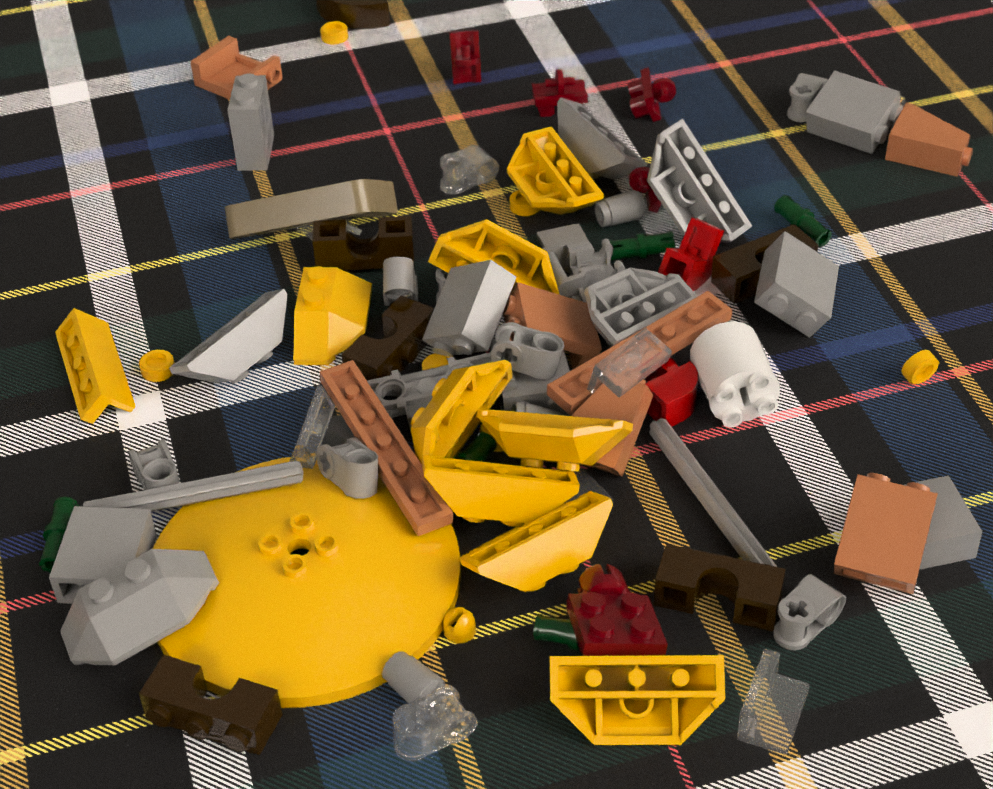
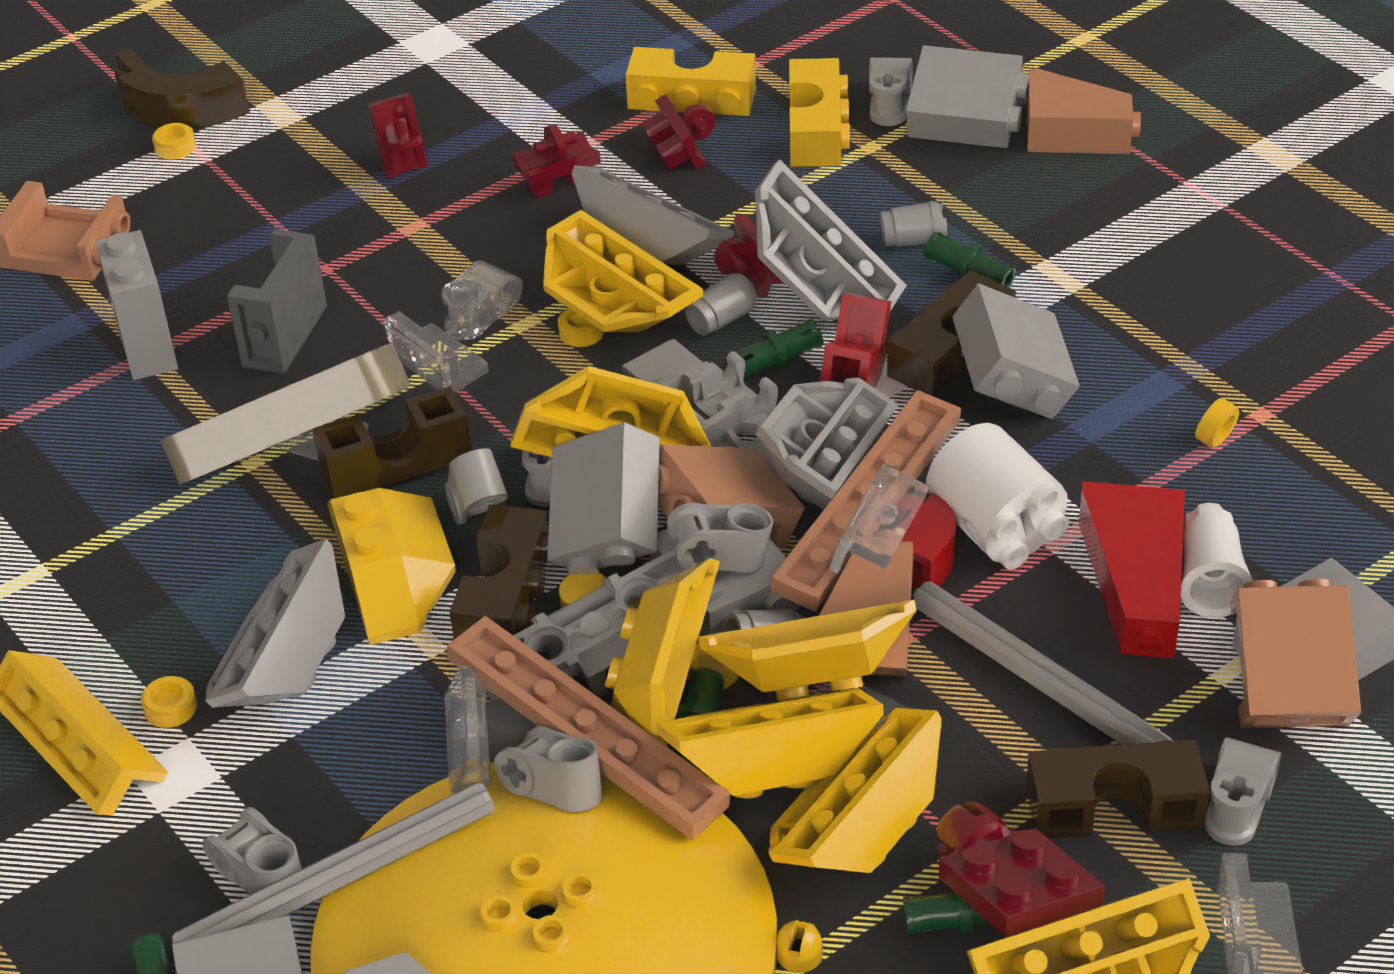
camera: 20 degrees left, 0 degrees up
none -> dark grey panel [227,229,327,374]
none -> clear panel [384,311,489,393]
none -> yellow arch [625,47,756,116]
none -> yellow arch [789,58,850,167]
none -> light grey piece [879,201,947,248]
none -> red slope [1079,481,1185,659]
none -> white plant [1181,503,1253,618]

